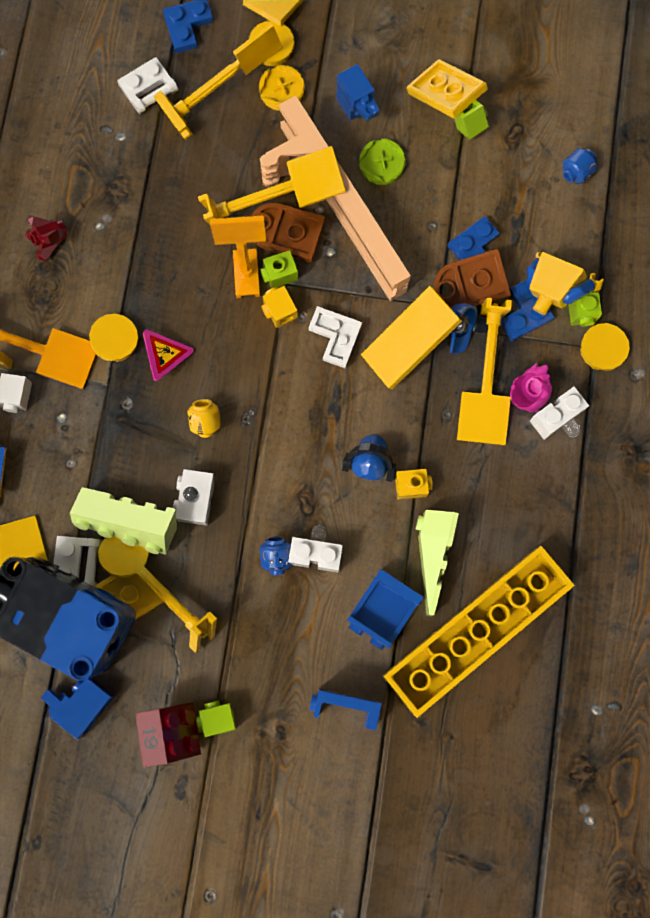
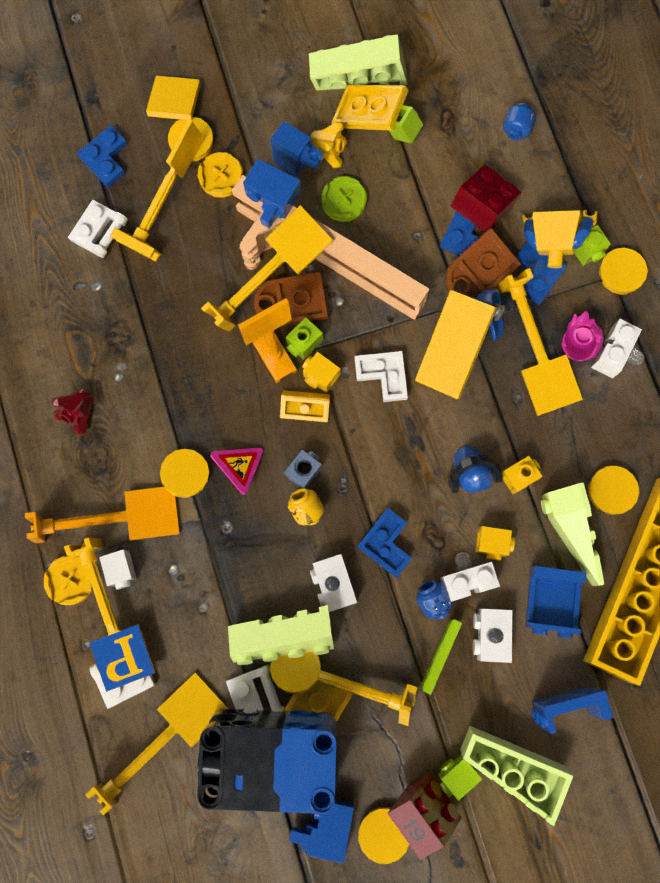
camera: 20 degrees left, 0 degrees up
none -> blue hinge [243,159,301,229]
none -> yellow slope [280,390,330,422]
none -> sand blue brick [284,450,322,489]
none -> yellowish green wedge [309,34,408,90]
none -> yellow rock [311,121,347,168]
none -> blue plate [357,508,412,578]
none -> yellow tile [358,807,409,864]
none -> lime tile [420,619,462,695]
none -> dark red brick [450,165,522,232]
none -> yellowish green wedge [460,726,573,826]
none -> white piece [473,609,512,663]
none -> yellow brick [475,526,515,561]
none -> yellow tile [588,466,639,515]

